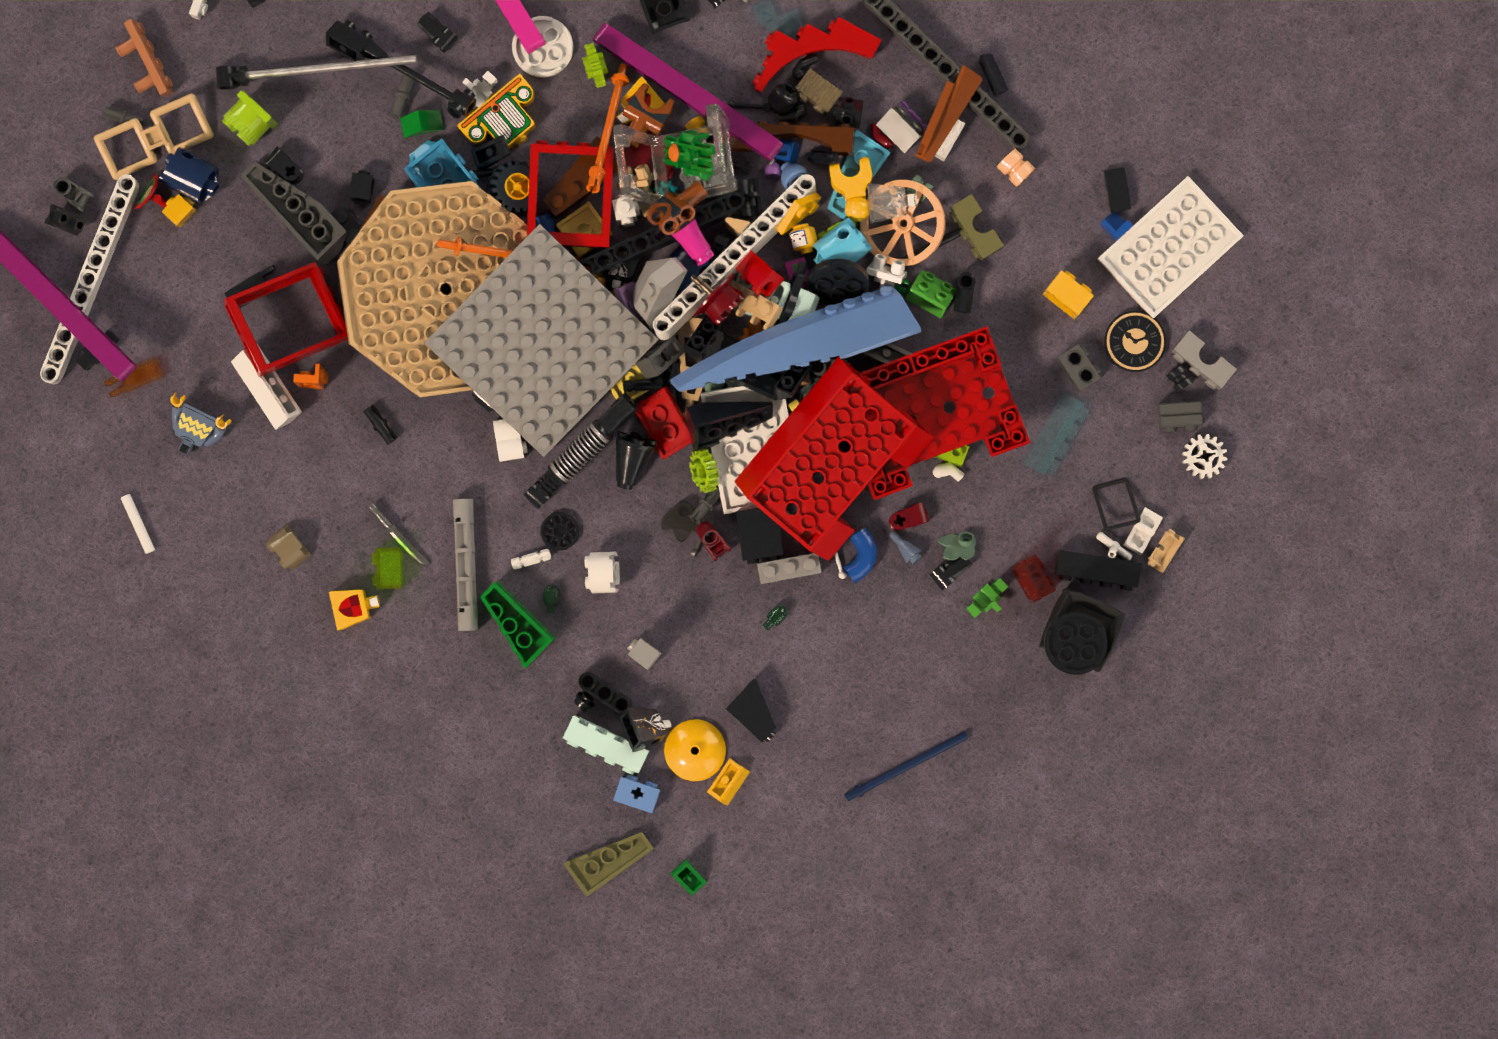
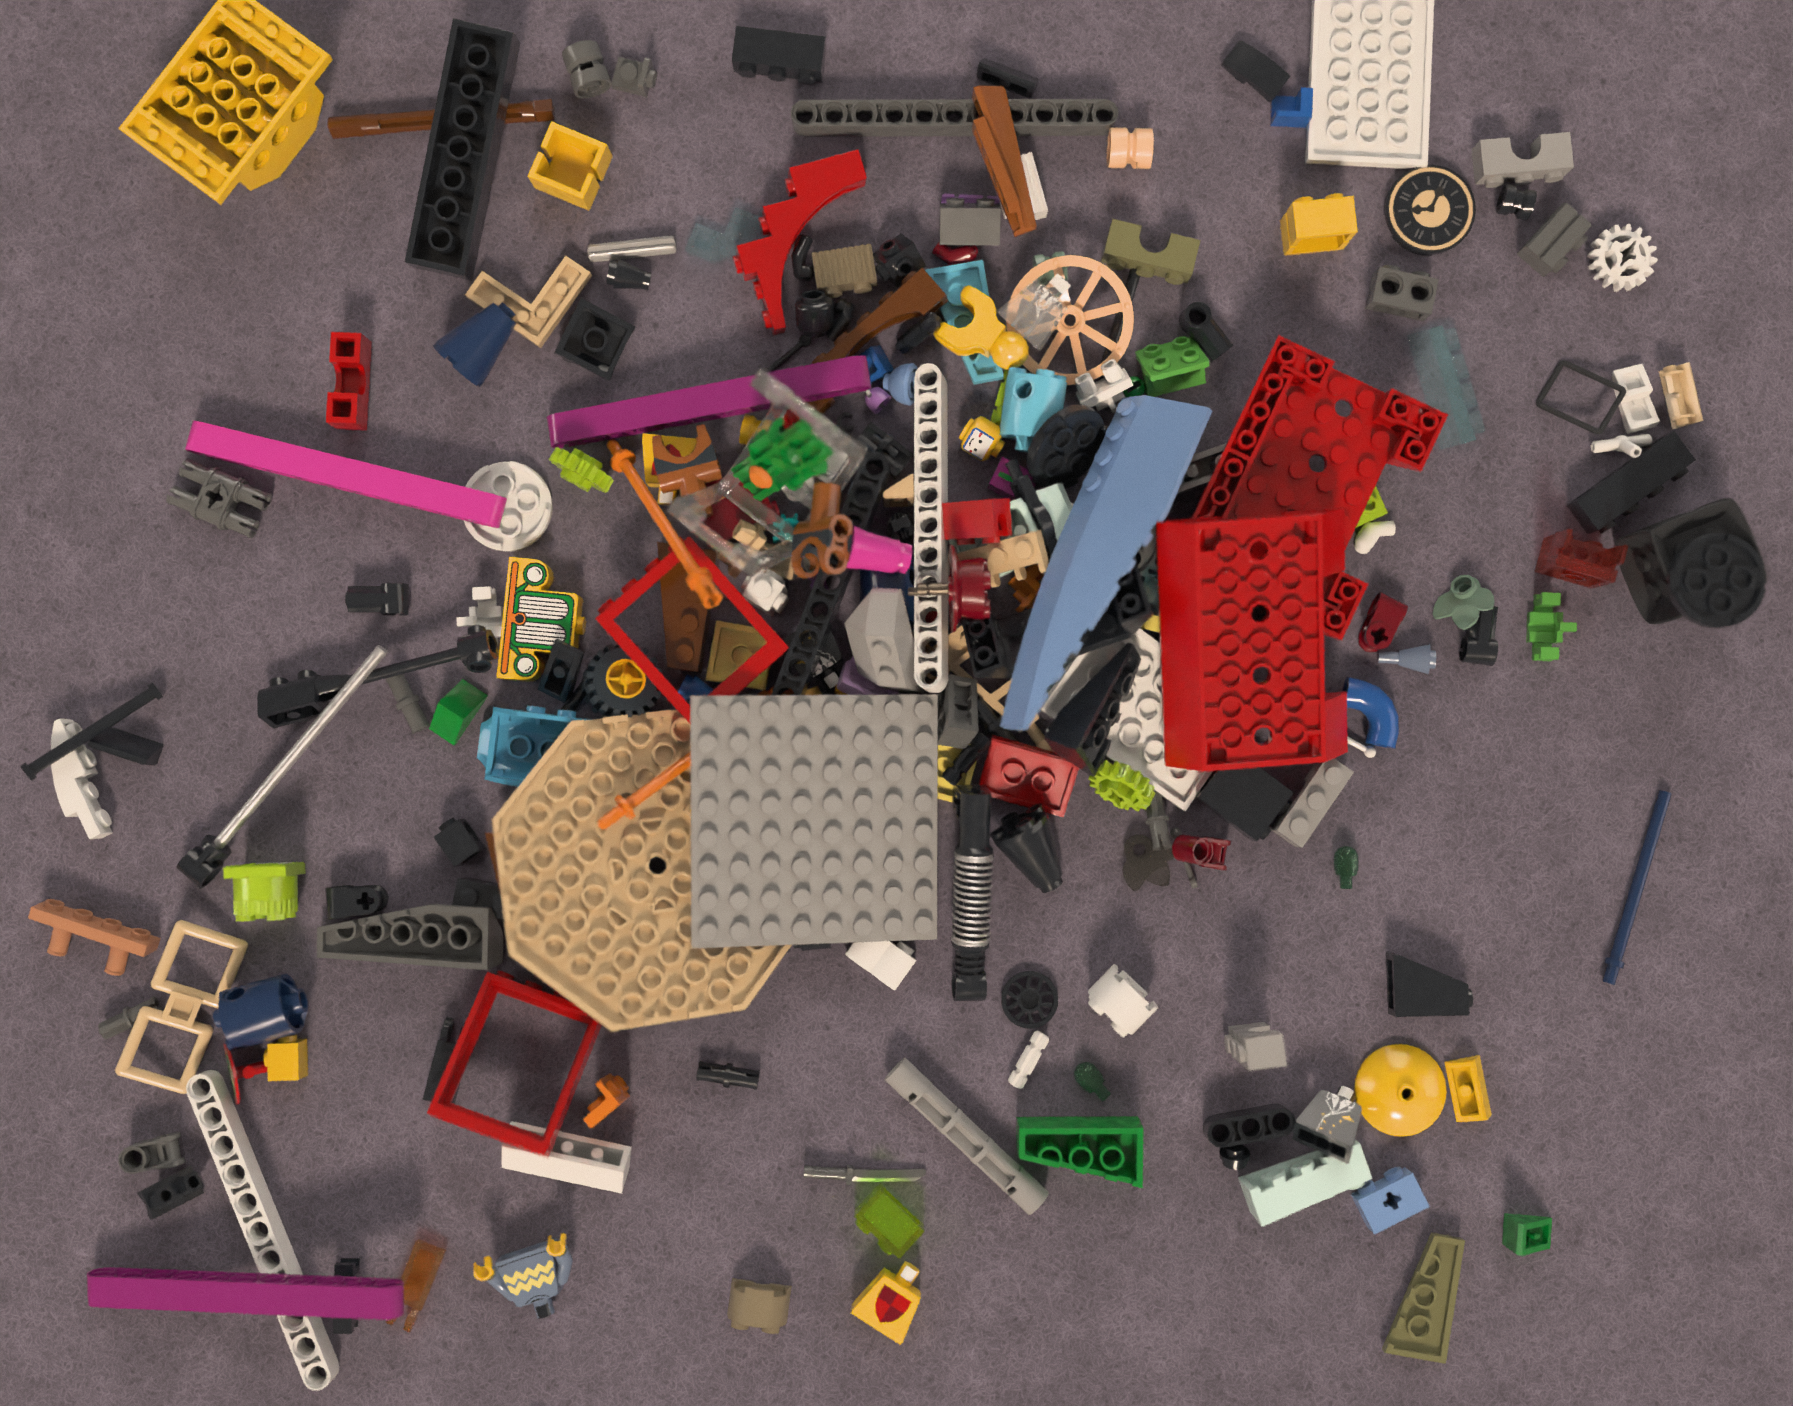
camera: 45 degrees left, 0 degrees up
yellow wing [776,192,822,235] -> none

